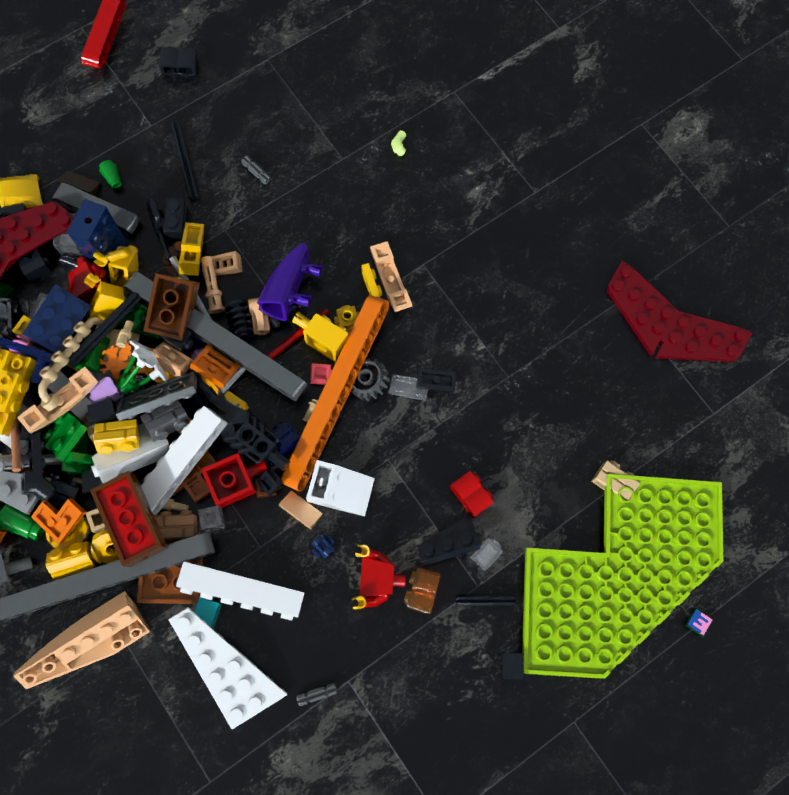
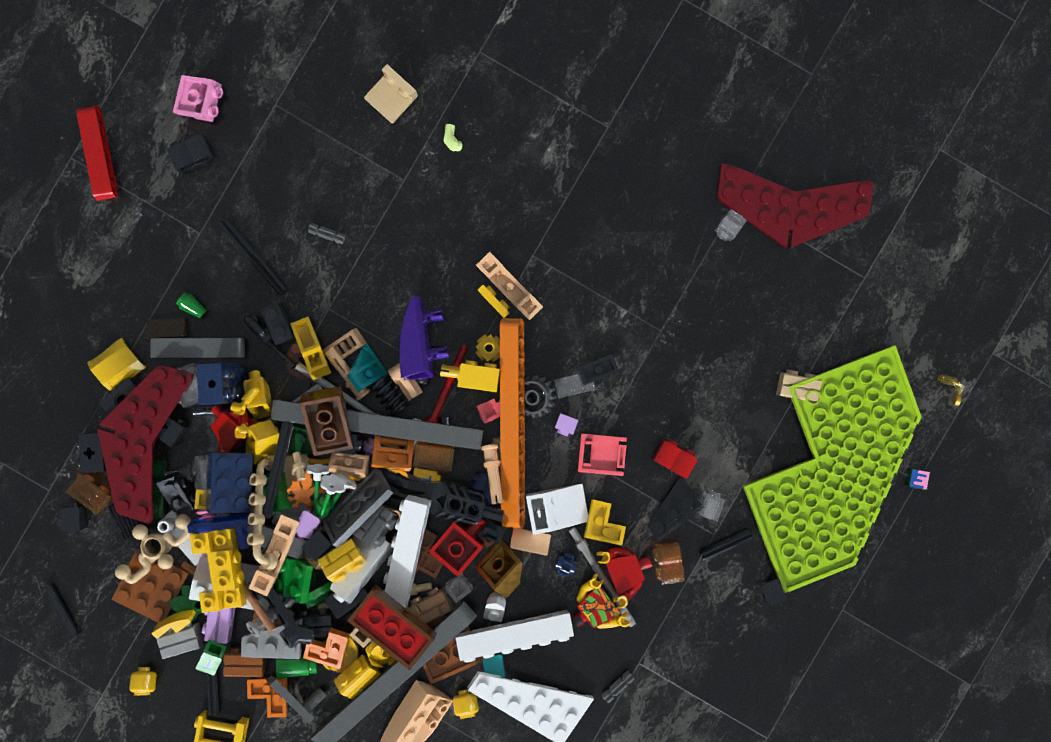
camera: 15 degrees left, 15 degrees up
none -> bright pink plate [173,75,223,122]
none -> teal wing [347,343,388,392]
none -> tan bracket [364,64,418,123]
none -> clear orange brick [413,441,455,473]
none -> yellow head [452,689,479,719]
none -> pearl gold slope [475,539,522,598]
none -> light nougat pin [481,444,504,505]
none -> white plate [483,591,506,622]
none -> lavender plate [555,413,578,436]
none -> light grey bar [569,527,636,627]
none -> torso [572,574,632,629]
none -> coral container [578,433,627,476]
none -> yellow plate [584,500,626,546]
none -> clear brick [715,209,747,241]
none -> clear yellow piece [938,375,965,406]

